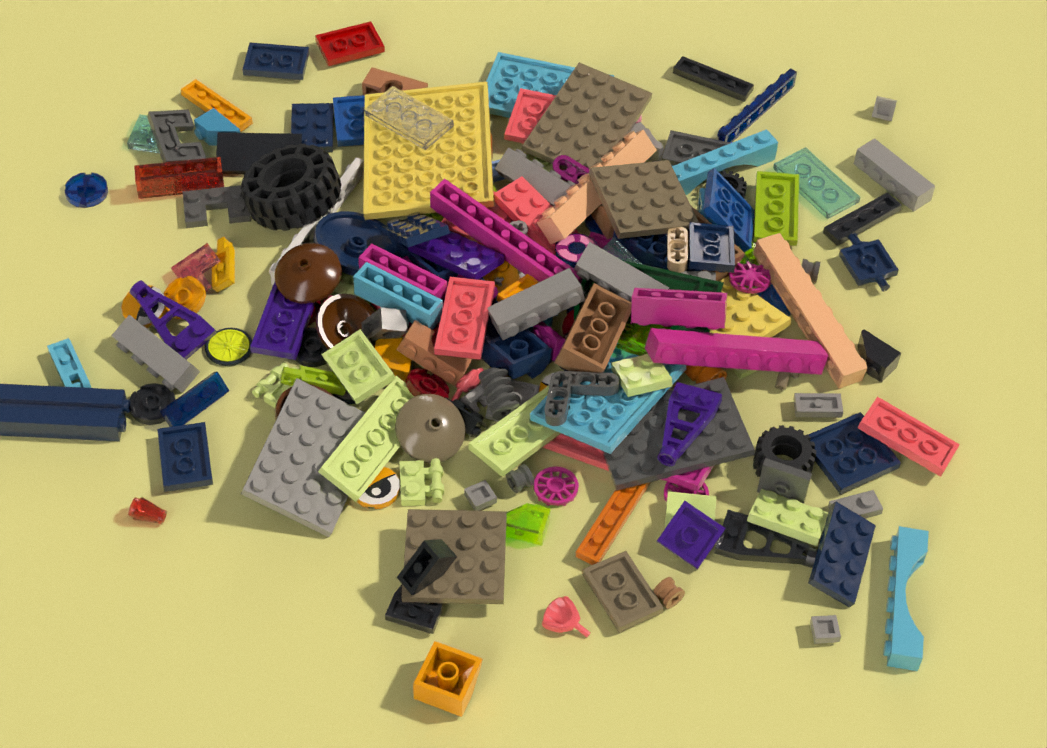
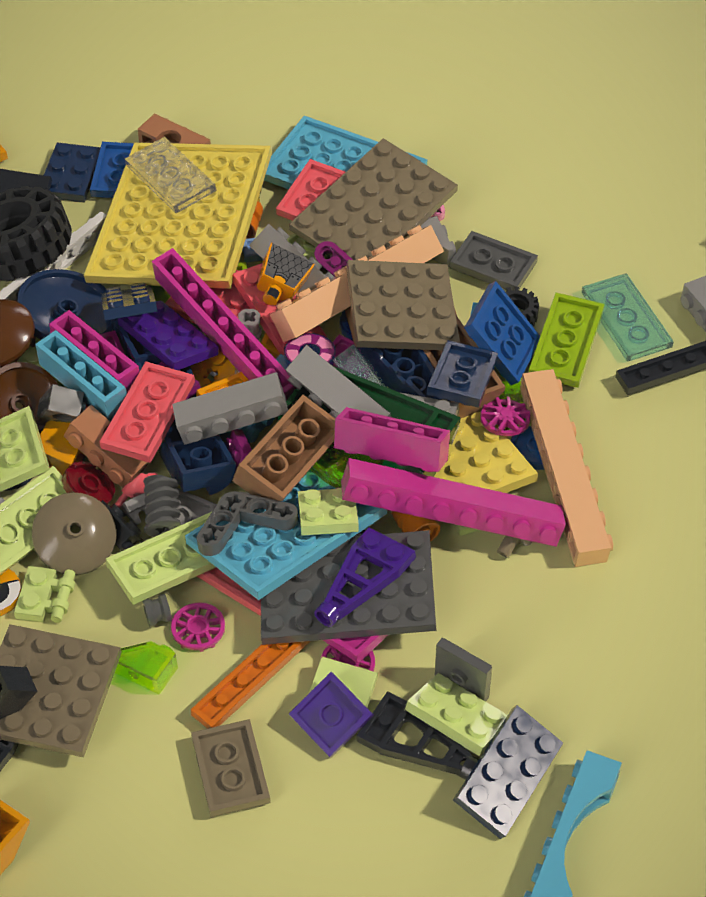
camera: 15 degrees right, 0 degrees up
dark blue plate [243,42,309,80] -> none
red plate [315,21,385,66] -> none
light grey plate [464,480,497,511] -> none
coral piece [542,596,591,637] -> none
medium nougat wheel [653,577,685,609] -> none
tan beam [667,227,688,273] -> none
medium azure arch [672,129,778,195] -> none
black plate [673,56,754,102] -> none
clear blue plate [717,68,797,143] -> none
black tyre [753,425,816,477] -> none
light grey plate [793,393,843,418] -> none
dark grey wheel [802,259,820,283] -> none
dark blue plate [808,412,901,494] -> none
light grey plate [810,615,841,644] -> none
light grey plate [828,490,883,519] -> none
dark blue plate [839,232,899,292] -> none
black slope [857,329,901,383] -> none
coral plate [857,396,960,477] -> none
none -> torso [257,243,315,306]

